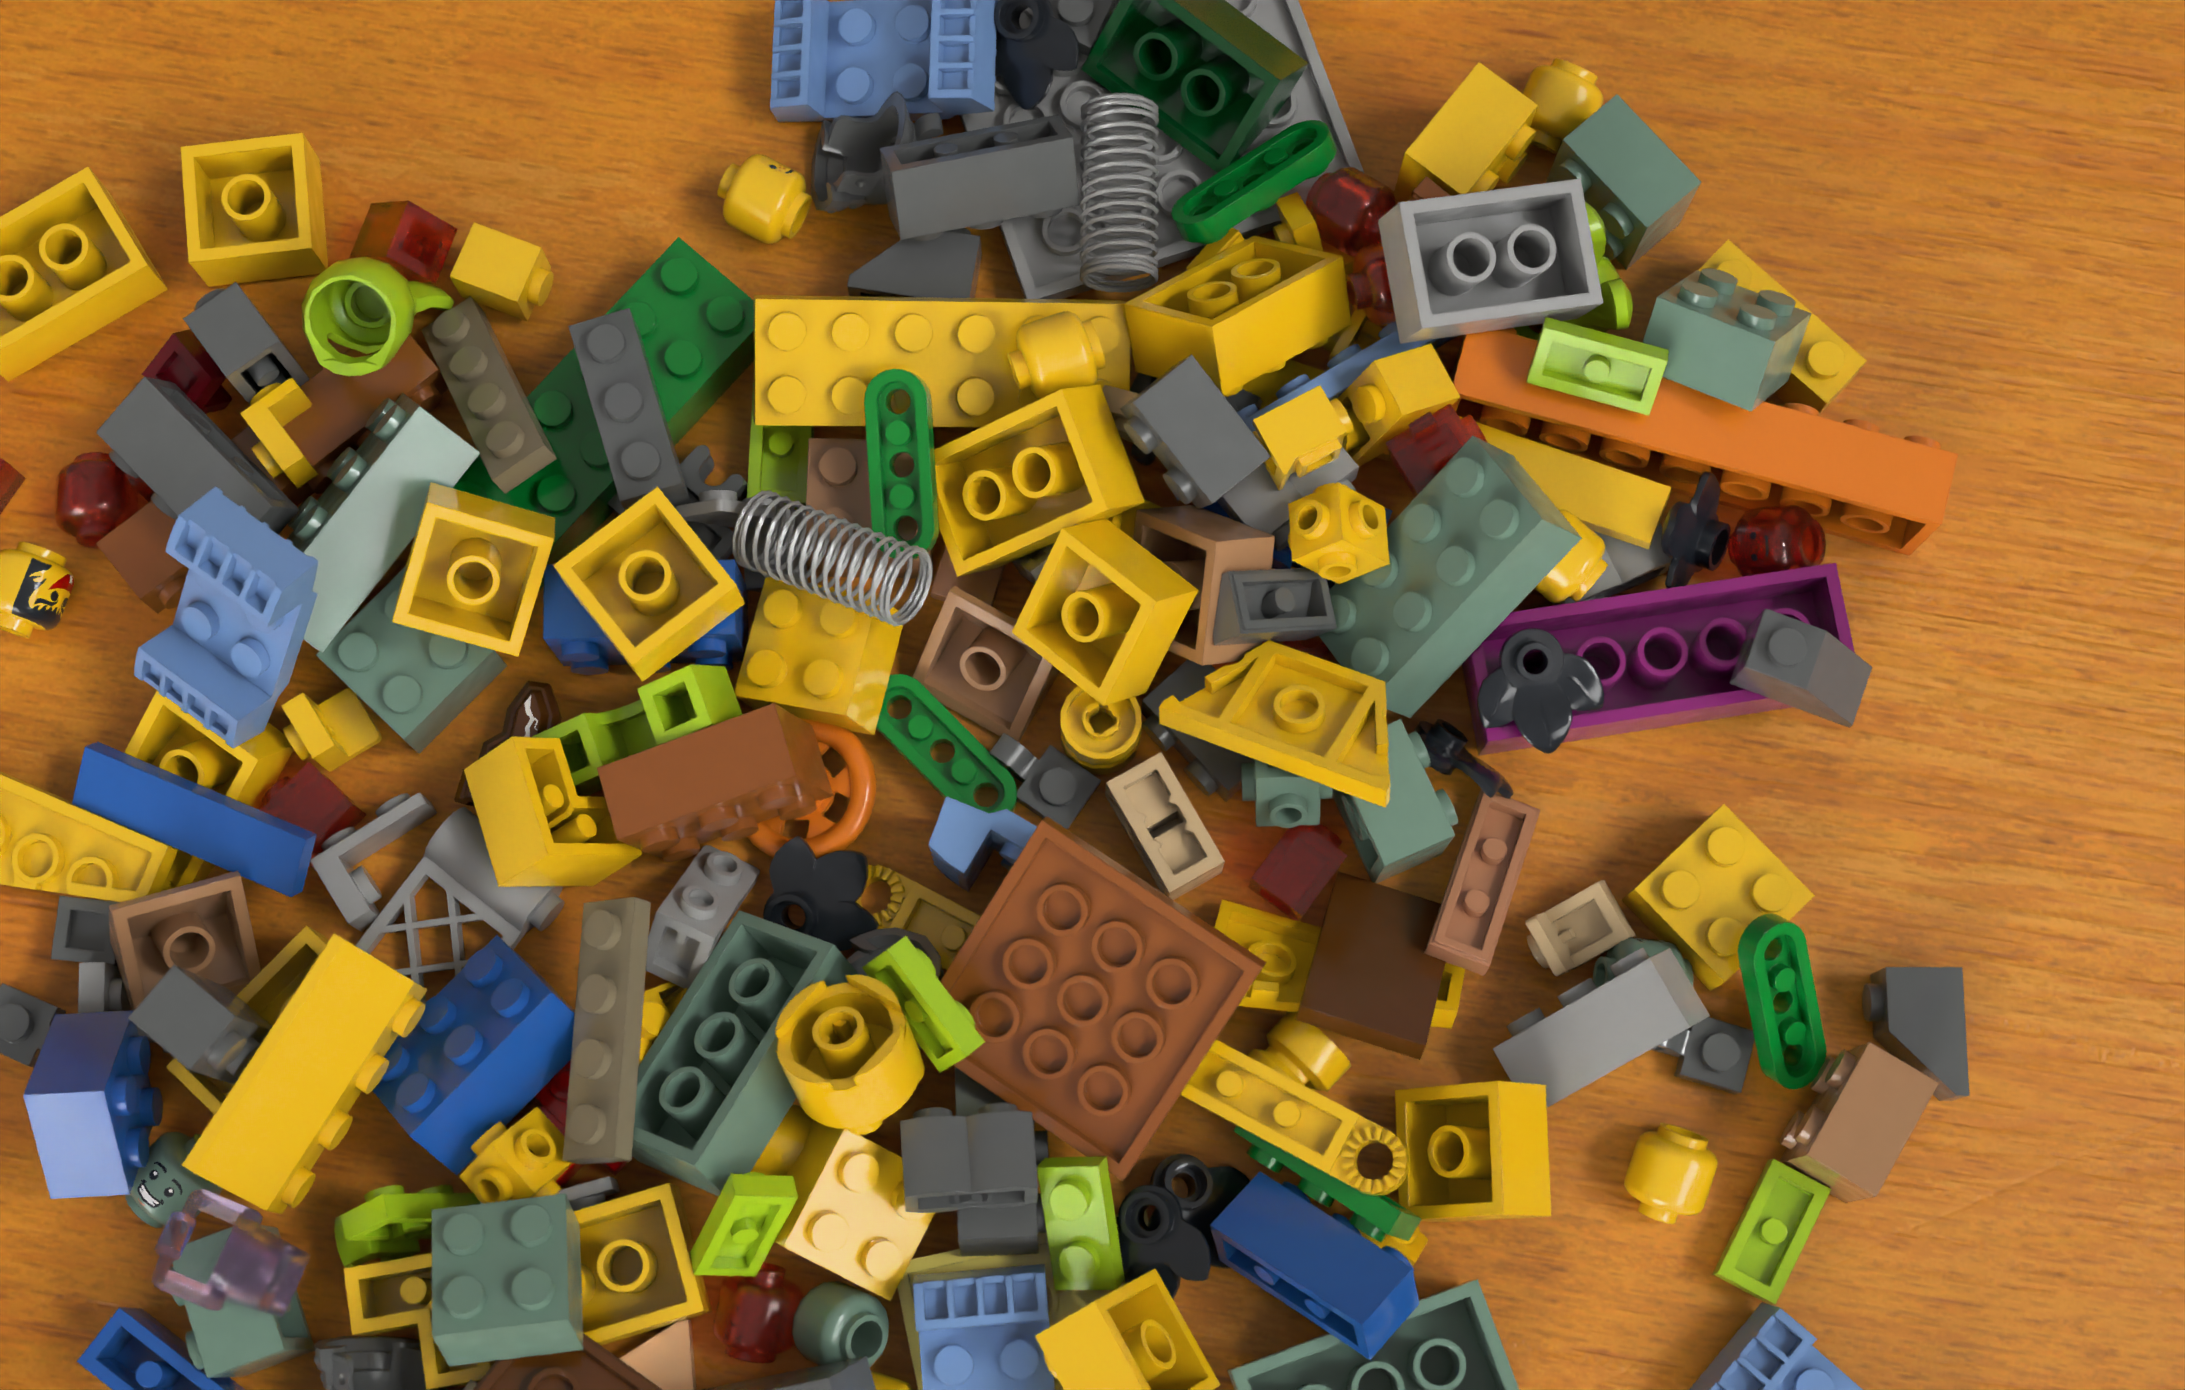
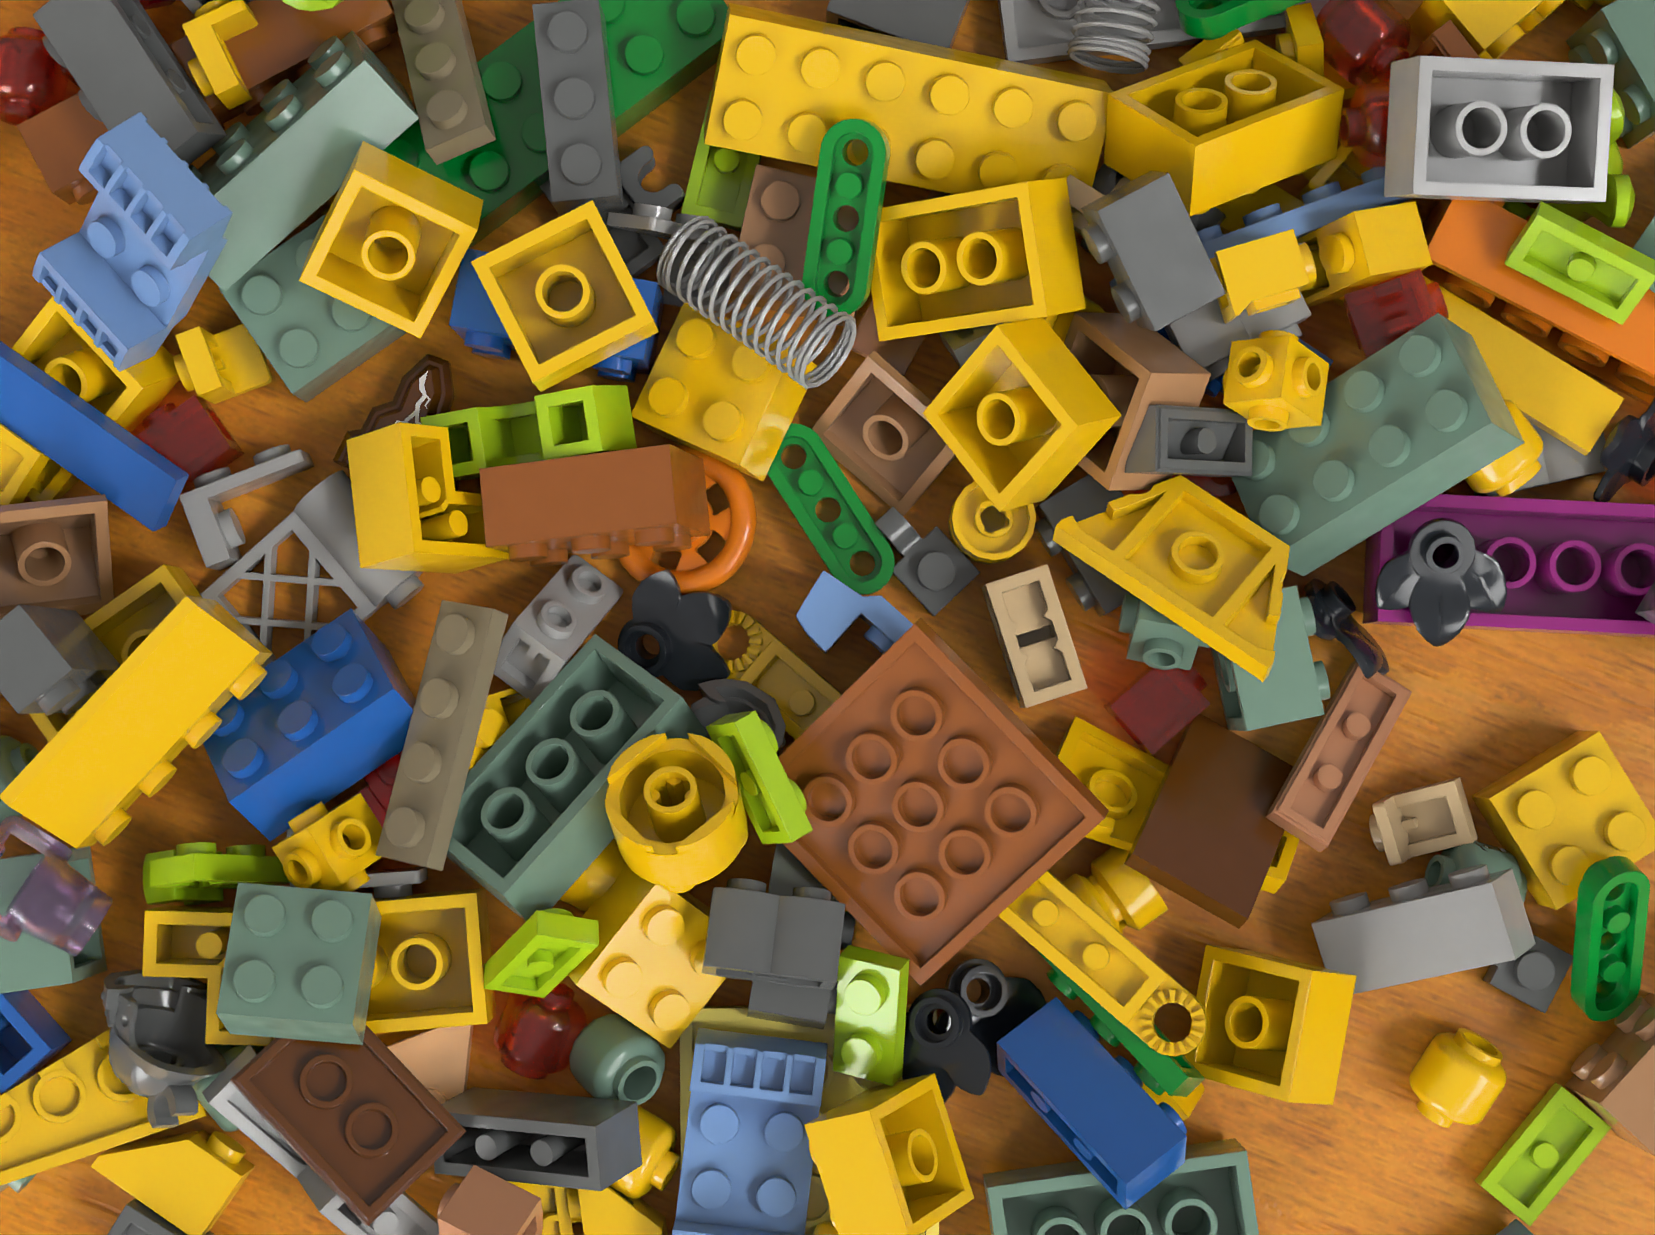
camera: 10 degrees right, 10 degrees up
yellow head [1007,311,1106,399] -> none

